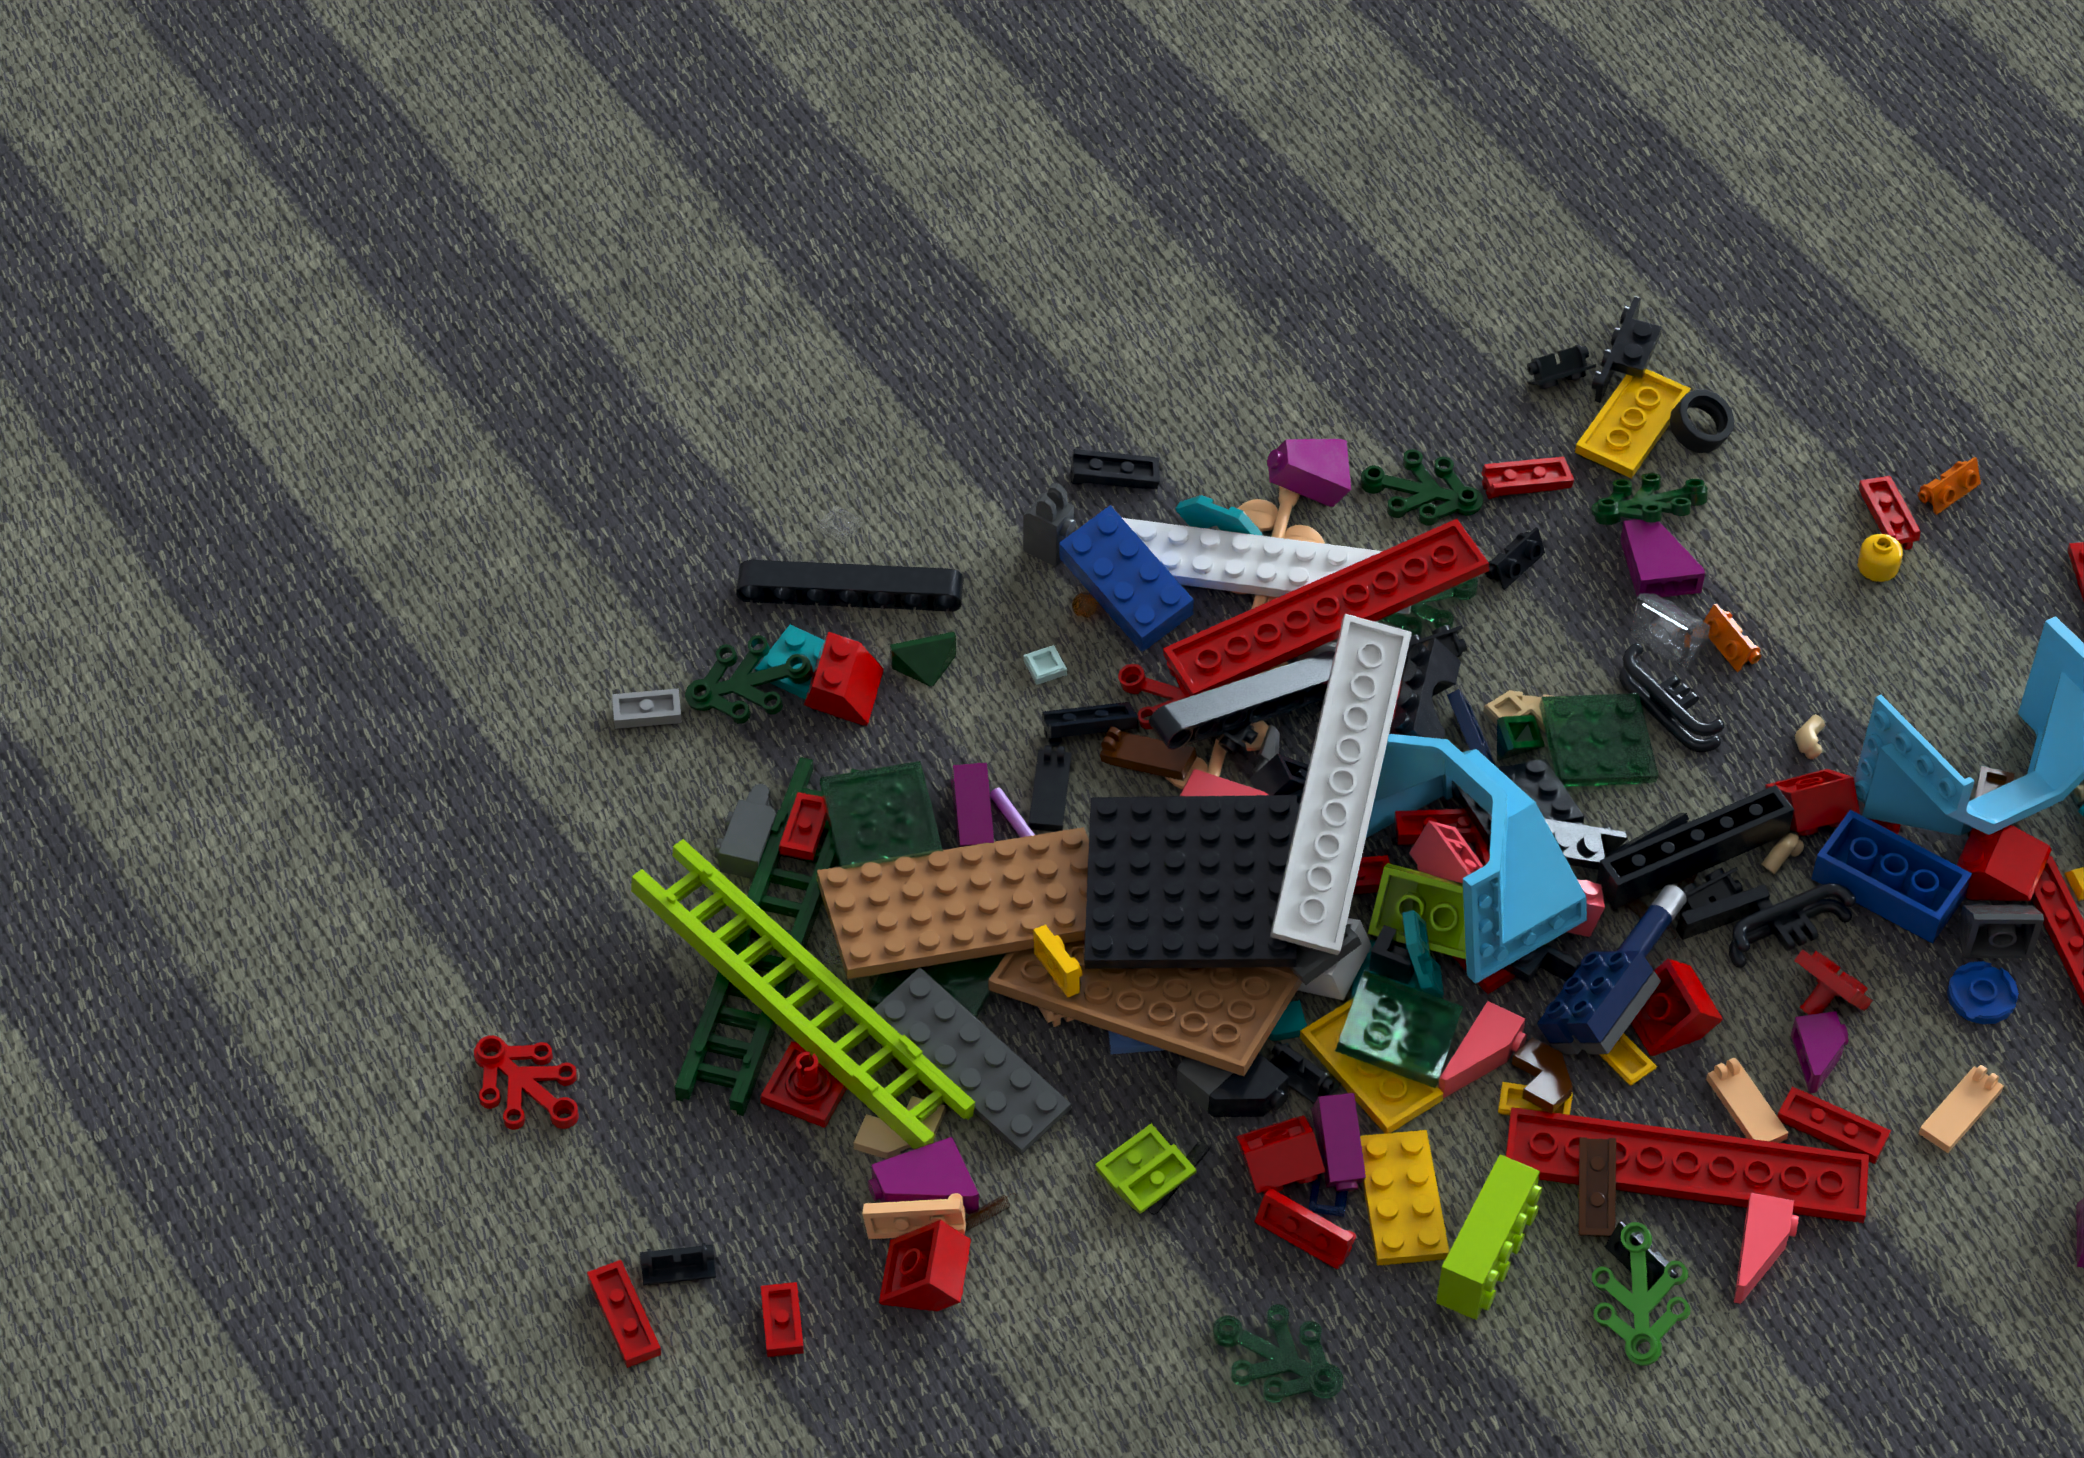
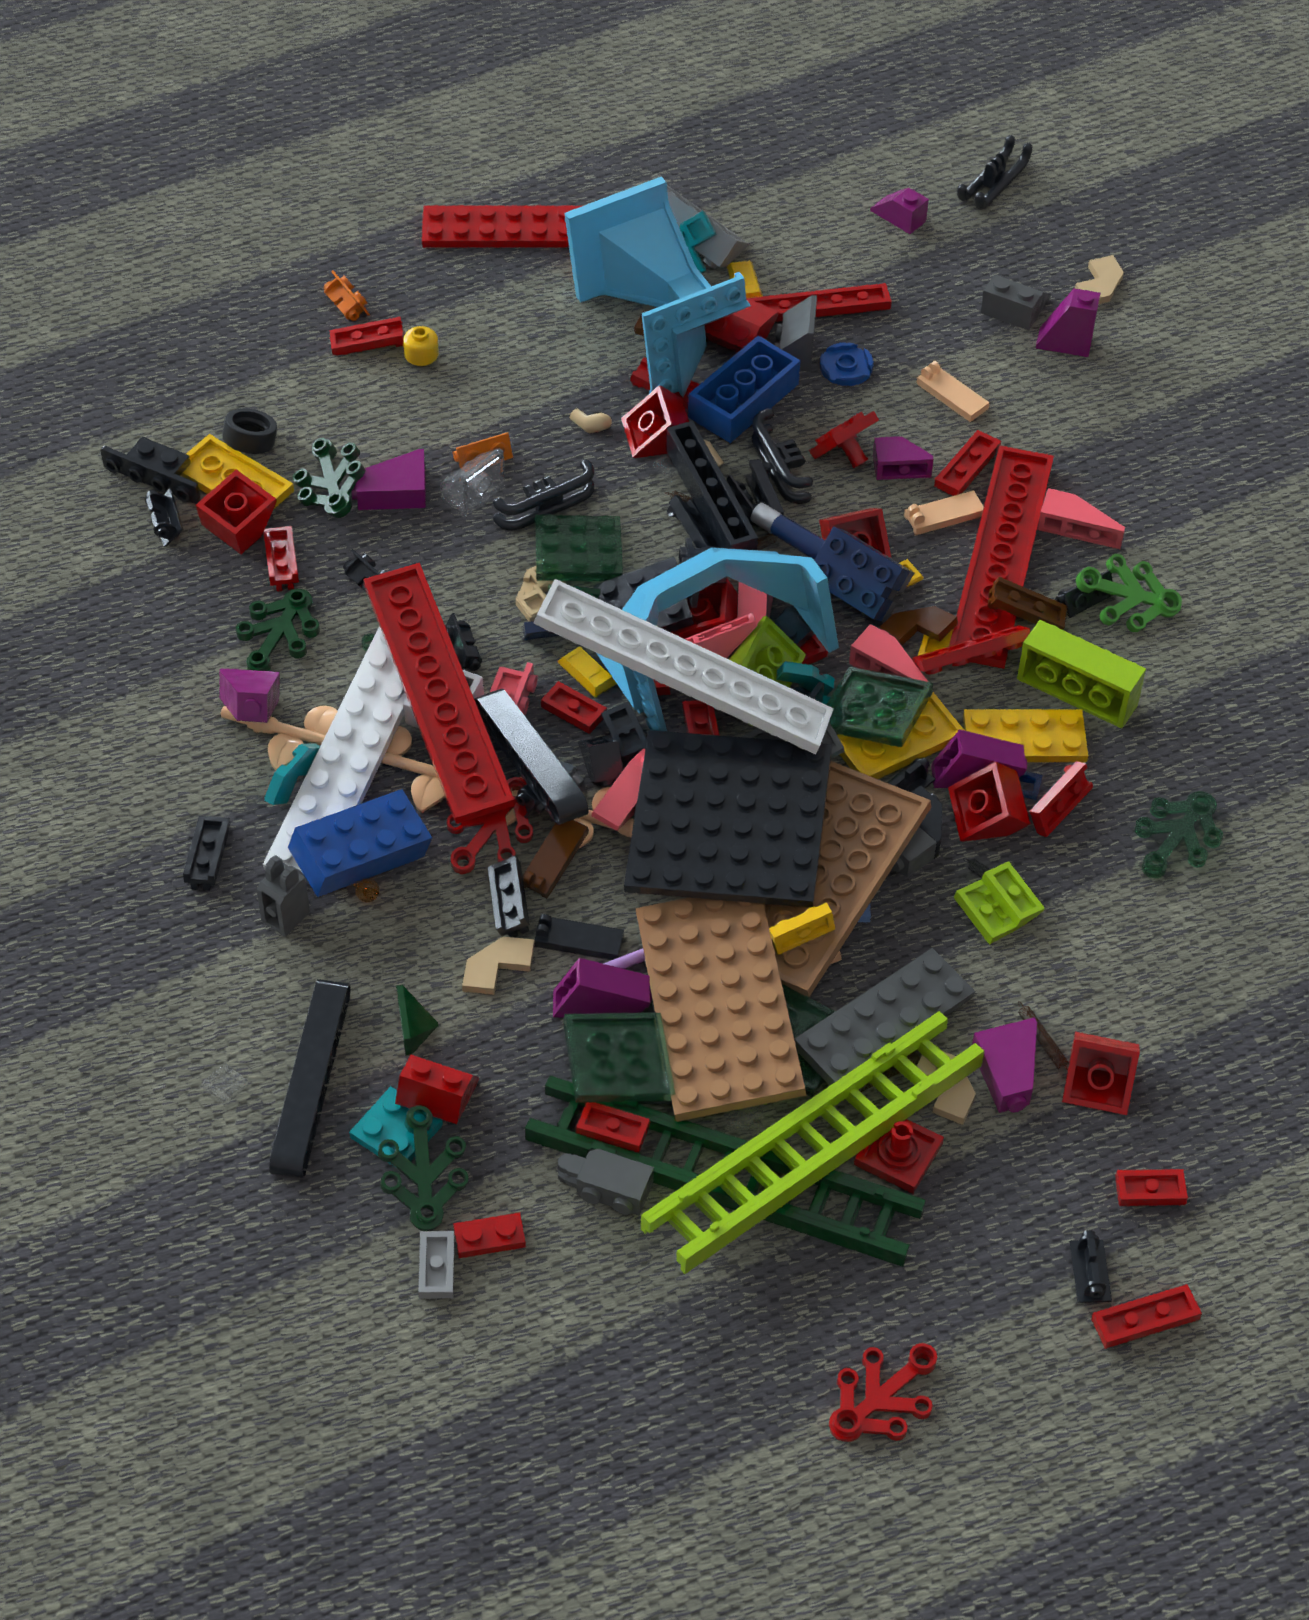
camera: 85 degrees left, 0 degrees up
light nougat hinge [862,1193,966,1239] -> none
light aqua tile [1024,645,1067,685] -> none
black arch [1390,637,1461,739] -> none
none -> red slope [196,469,277,554]
none -> red plate [453,1213,526,1258]
none -> tan tile [462,936,534,995]
none -> red plate [912,625,1031,675]

